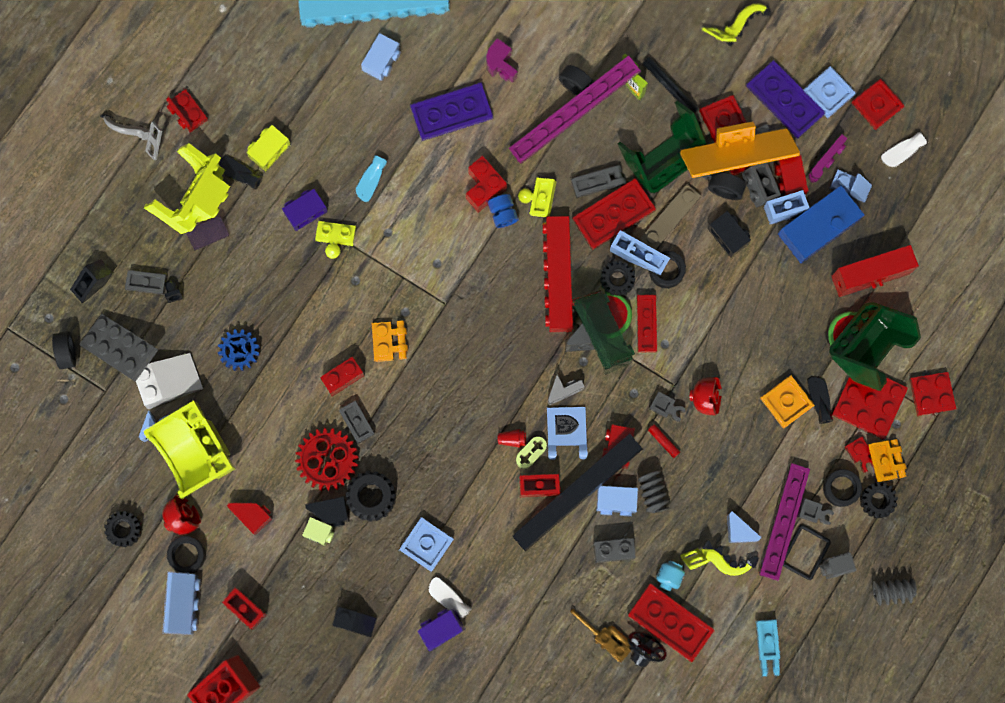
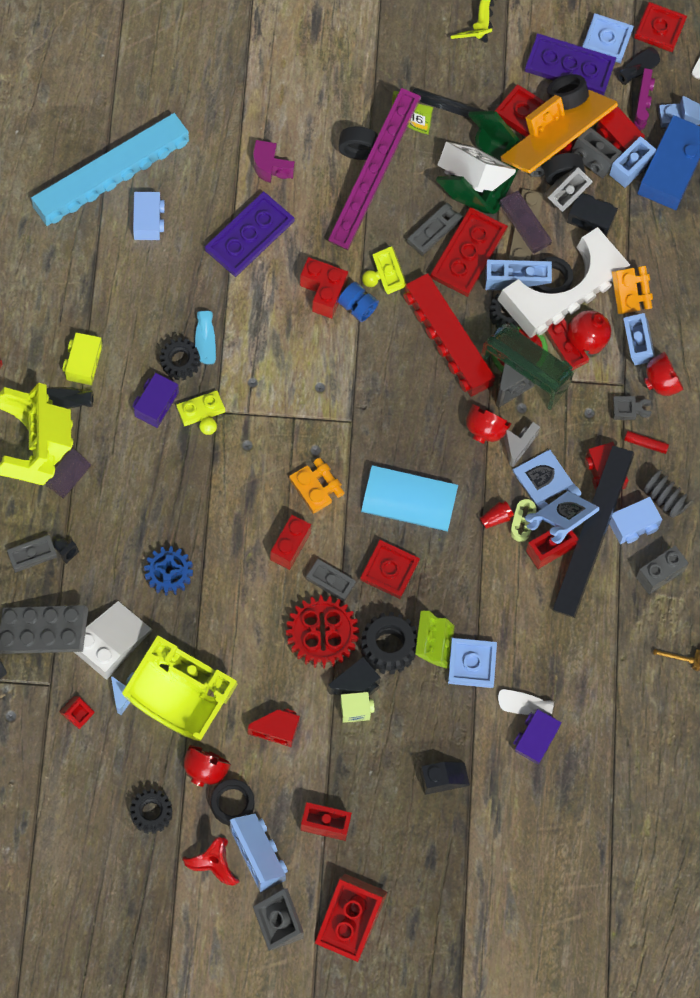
camera: 30 degrees left, 10 degrees down
none -> red slope [60,696,95,729]
none -> black tyre [160,338,201,380]
none -> red piece [182,837,240,886]
none -> dark grey slope [253,888,304,951]
none -> red plate [360,540,420,599]
none -> medium azure slope [361,465,458,532]
none -> lime slope [415,611,455,668]
none -> white slope [438,142,516,192]
none -> red cylinder [466,404,511,444]
none -> white arch [498,227,630,338]
none -> clear purple plate [499,190,552,254]
none -> light blue flag [525,491,599,544]
none -> light grey slope [545,166,593,212]
none -> black tyre [547,74,589,110]
none -> red cylinder [567,310,611,354]
none -> light orange plate [612,266,653,314]
none -> black piece [616,47,660,85]
none -> light blue brick [623,313,655,366]

